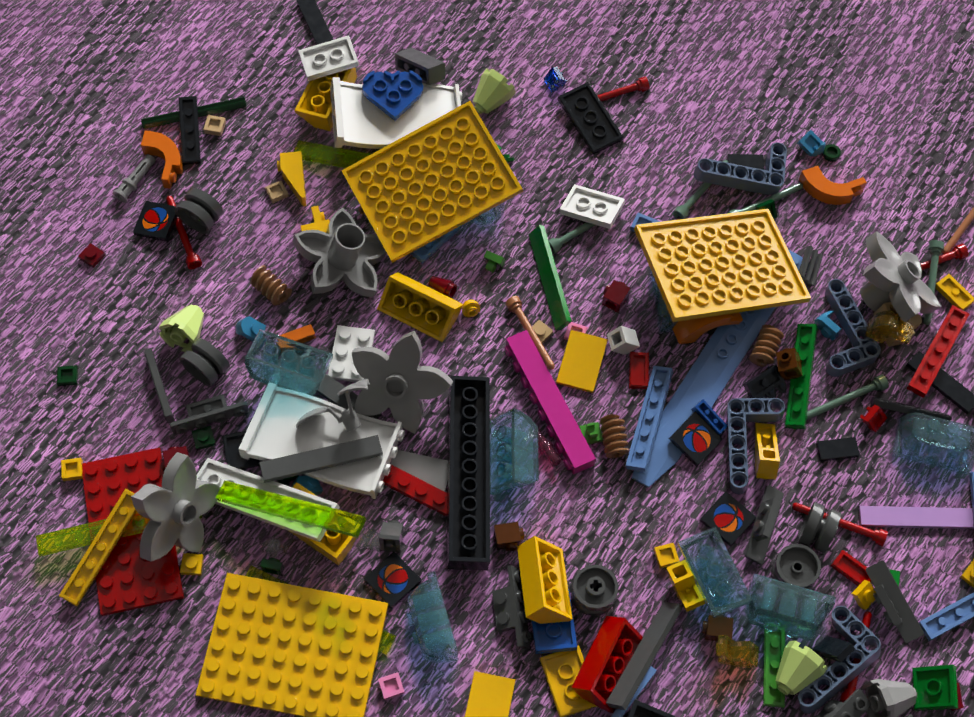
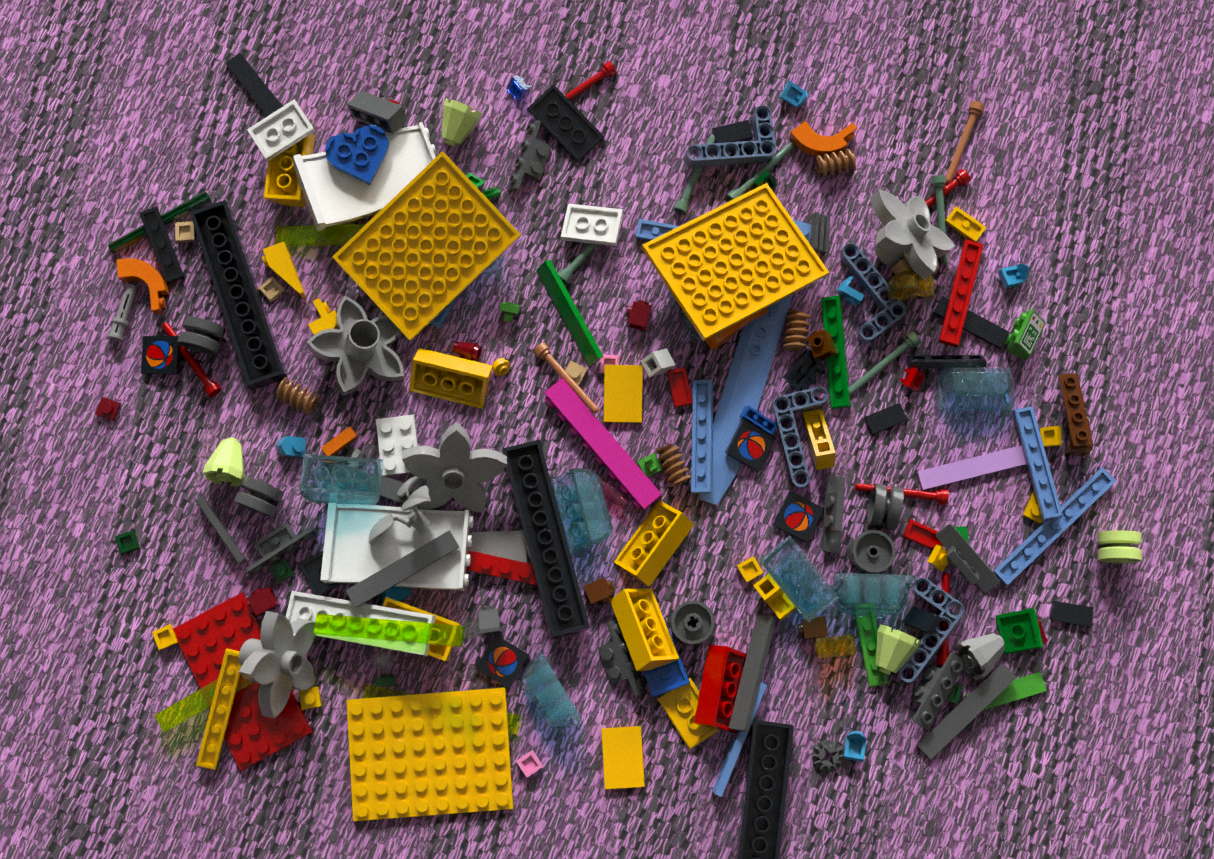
camera: 15 degrees left, 15 degrees up
dark green tile [822,144,841,162] -> none
none -> black brick [190,200,288,391]
none -> dark grey bracket [508,120,551,191]
none -> yellow slope [614,500,695,587]
none -> medium nougat piece [815,149,856,178]

